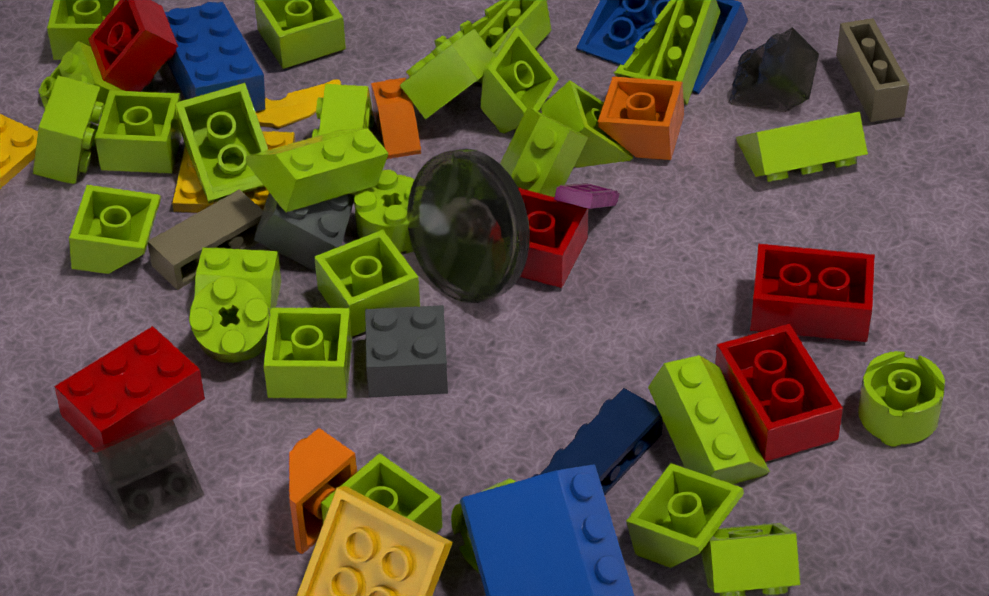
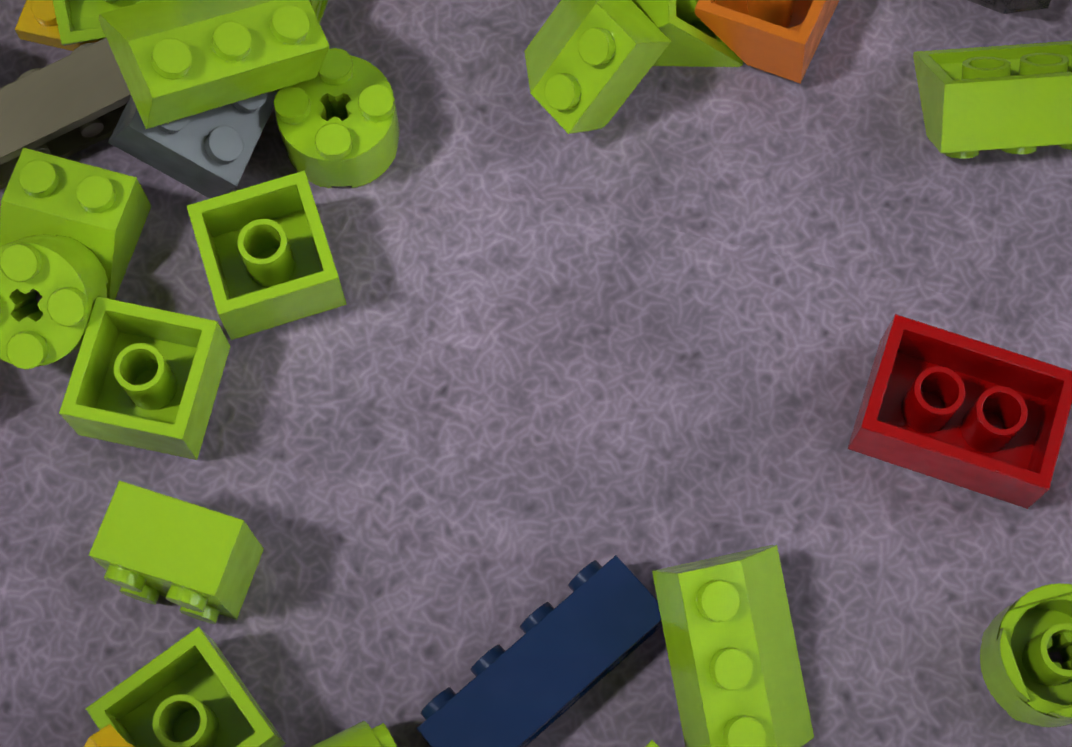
camera: 10 degrees right, 25 degrees up
orange slope [289,428,357,554] -> none
dark grey brick [365,305,448,397] -> none
clear smoke dish [407,149,530,303] -> none
red brick [491,188,588,288] -> none
magenta tile [554,183,620,209] -> none
red brick [715,323,843,462] -> none
none -> lime brick [89,480,264,624]

